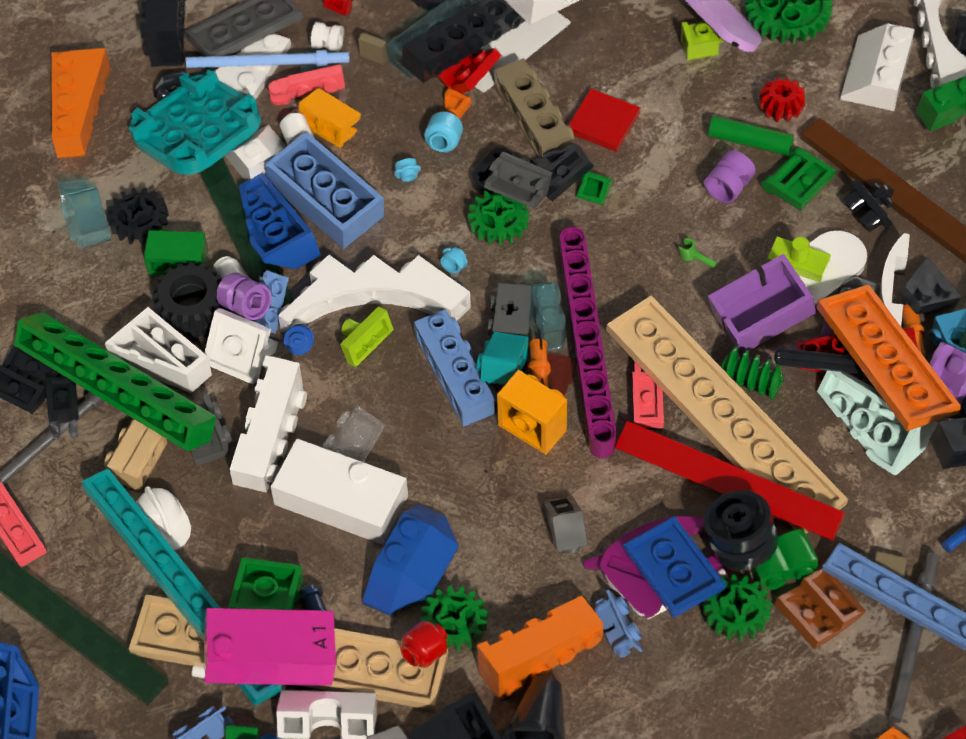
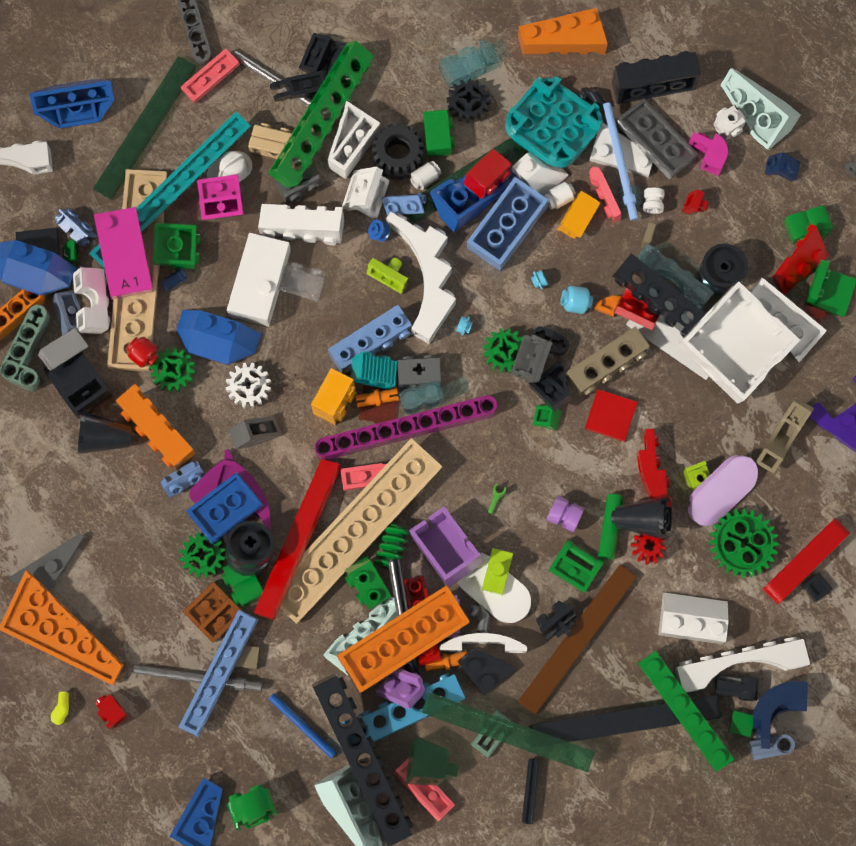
camera: 80 degrees right, 20 degrees up
medium lavender wheel [217,273,271,320] -> none
none -> dark pink brick [197,174,244,220]
none -> white gear [226,363,271,408]
none -> green brick [345,556,391,610]
none -> red brick [463,149,512,199]
none -> black cone [611,496,672,540]
none -> red slope [636,428,672,507]

